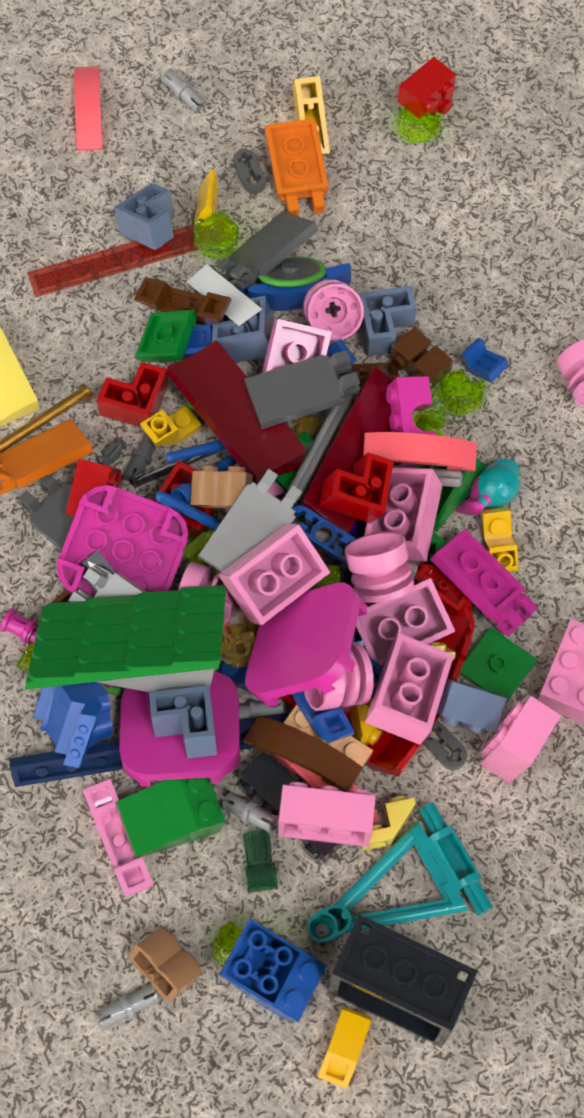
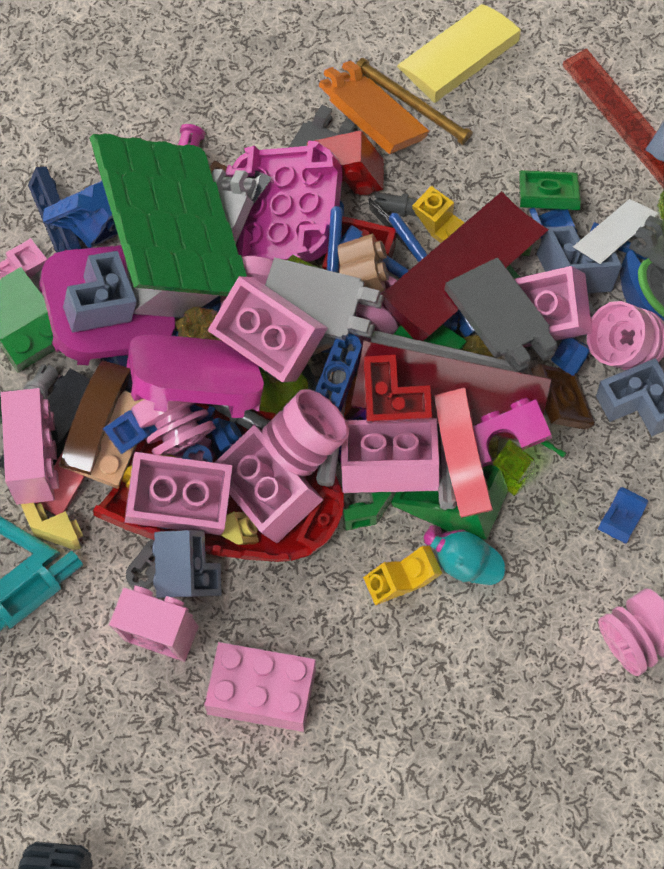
camera: 80 degrees right, 0 degrees up
red brick [97,362,169,427] -> none
dark grey piece [97,437,127,466] -> none
reddish brown slope [134,277,232,324] -> none
reddish brown piece [390,327,453,390] -> none
dark pink tile [430,529,538,637] -> none
clear neon green hair [436,369,486,416] -> none
green plate [459,627,538,705] -> none

